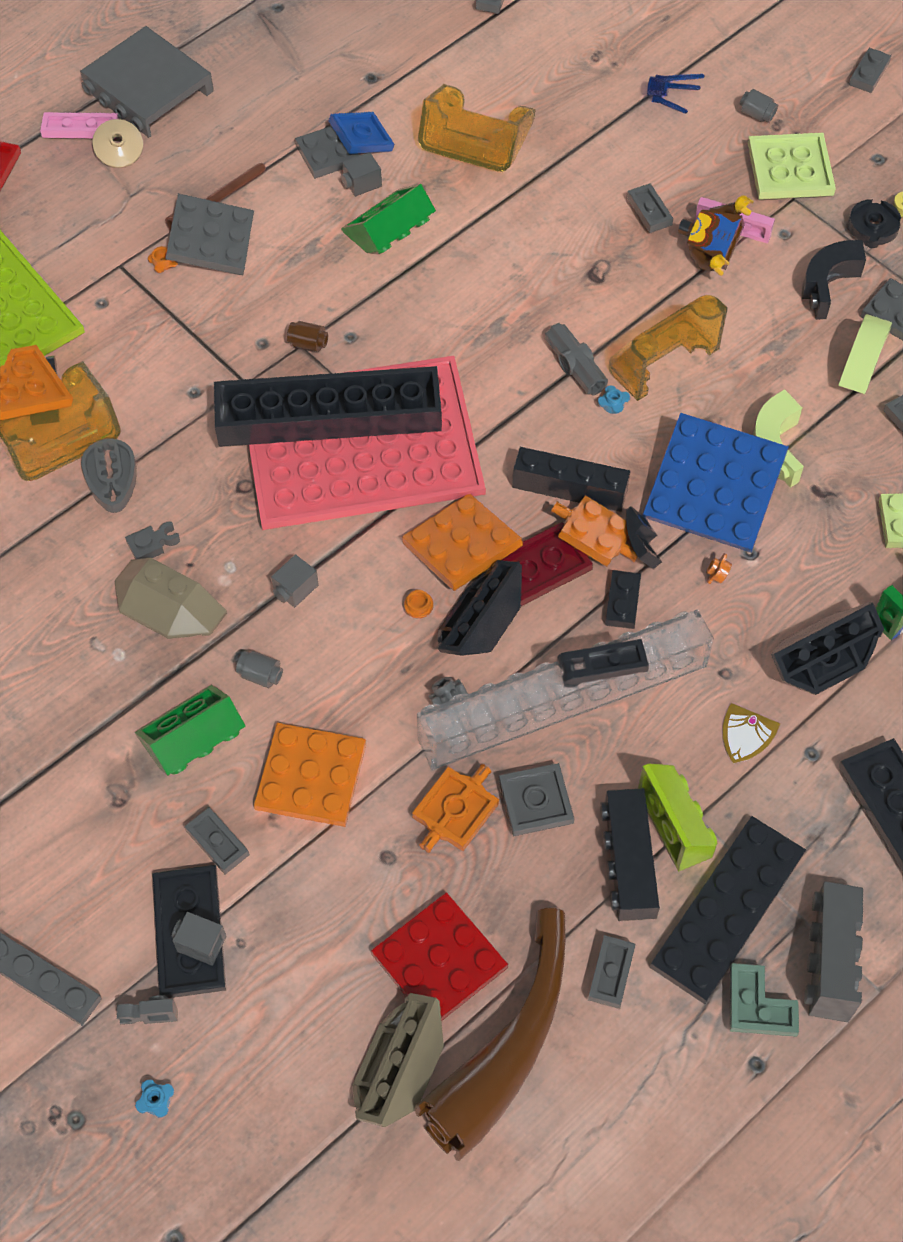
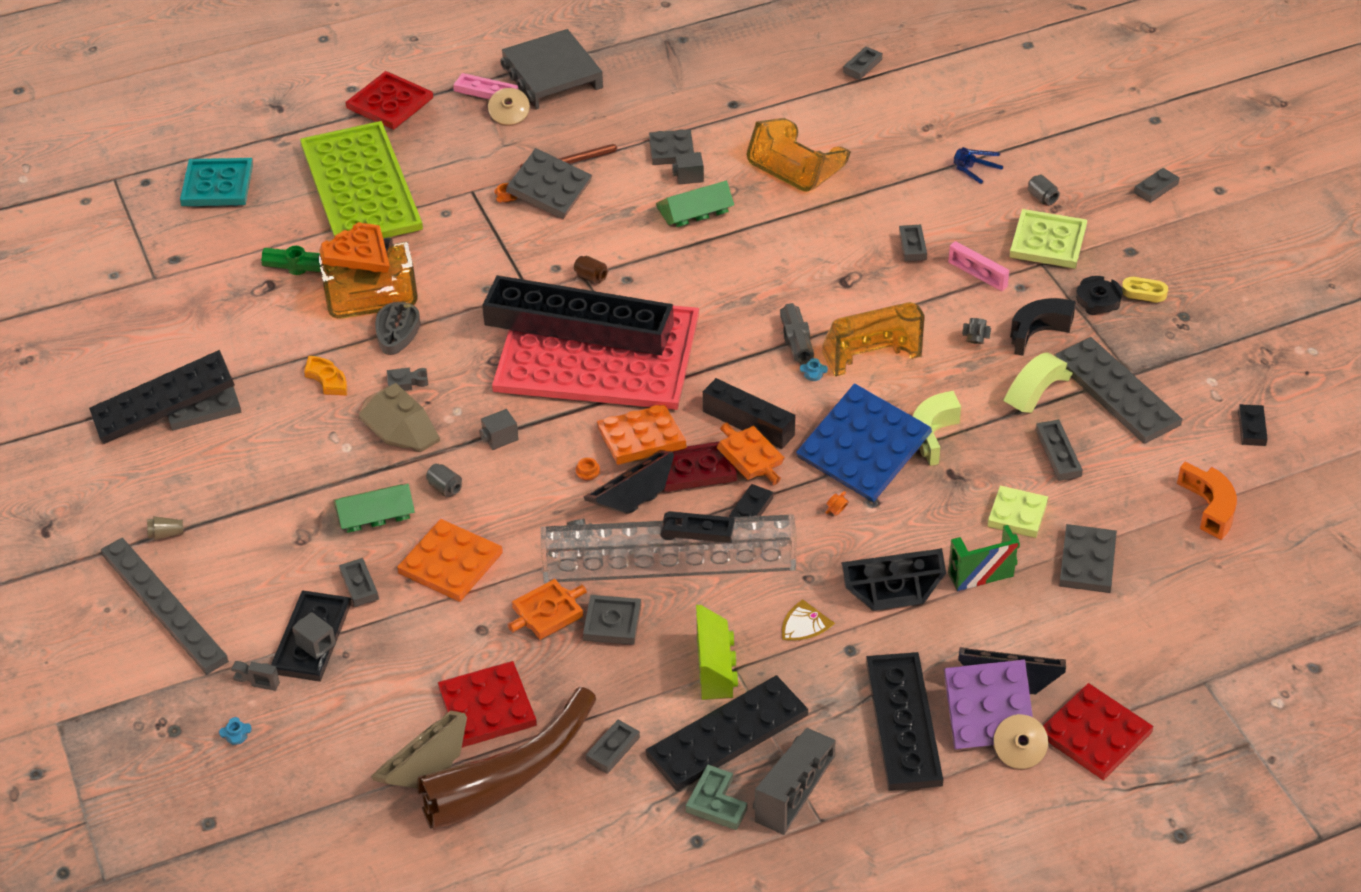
camera: 20 degrees right, 15 degrees down
blue tile [329,112,395,154] -> none
black brick [600,788,660,921] -> none
black slope [626,506,662,569] -> none
torso [678,195,754,276] -> none
none -> light orange tile [304,356,347,396]
none -> dark grey gear [962,318,991,344]

